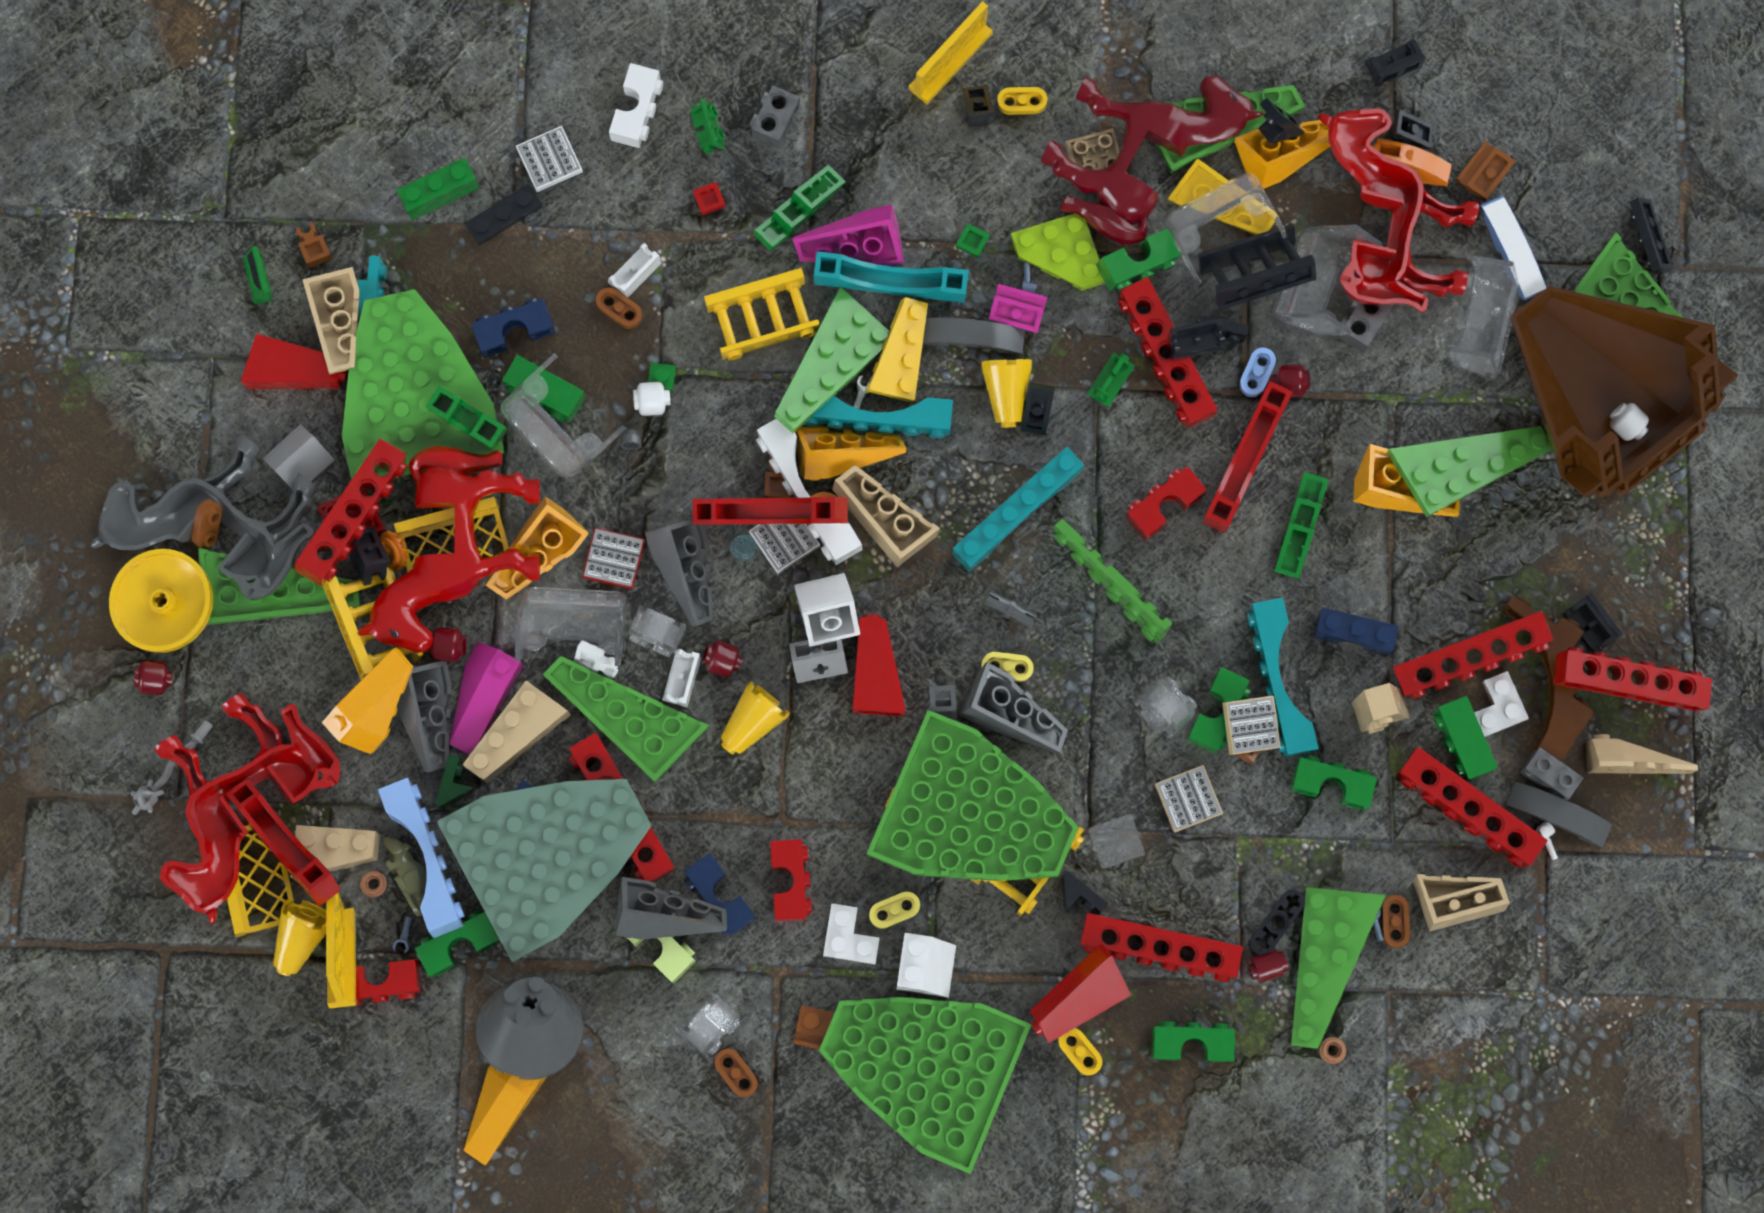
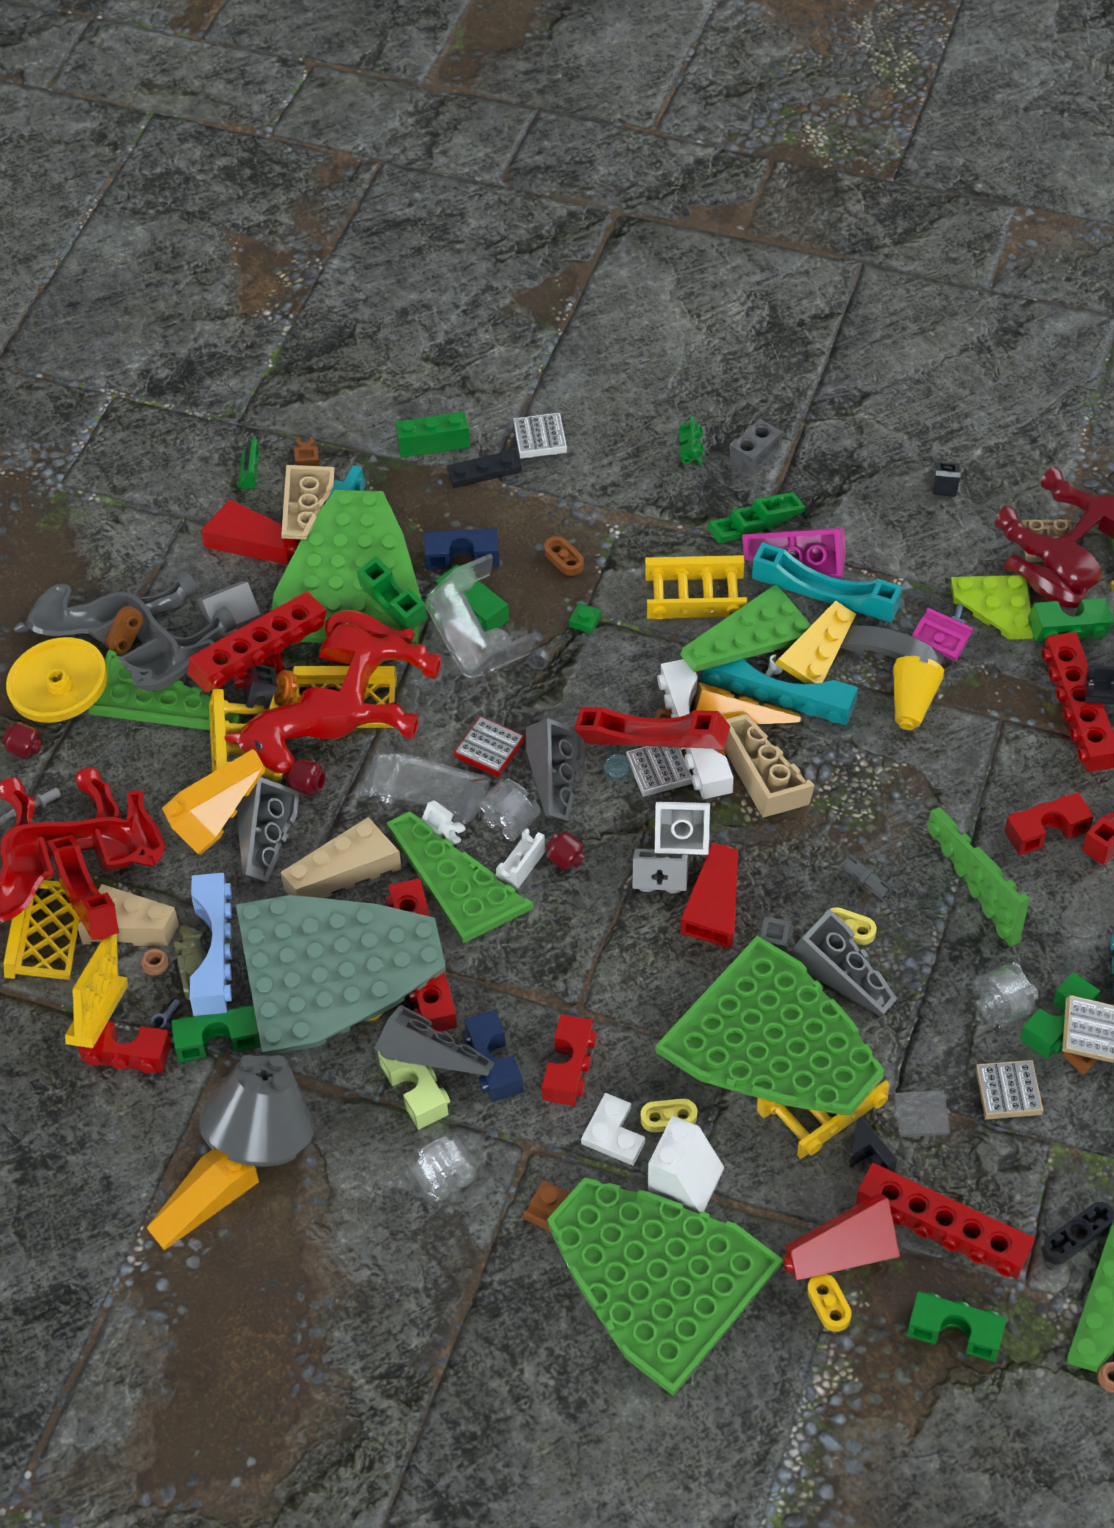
camera: 20 degrees right, 25 degrees down
yellow cone [273,899,326,976] -> none
dark green slope [435,754,475,810] -> none
dark pink wedge [449,642,524,755] -> none
light orange wedge [485,496,589,600] -> none
white hinge [608,243,661,298] -> none
white arch [609,63,663,148] -> none
white head [633,382,670,416] -> none
red plate [693,182,726,216] -> none
dark orange plate [715,1049,758,1097] -> none
yellow cone [720,681,790,755] -> none
yellow fence [908,1,993,105] -> none
teal arch [952,447,1084,573] -> none
green plate [956,223,990,259] -> none
yellow plate [997,87,1047,115] -> none
black slope [1021,382,1055,435] -> none
green hinge [1087,353,1135,408] -> none
dark red brick [1248,950,1289,983] -> none

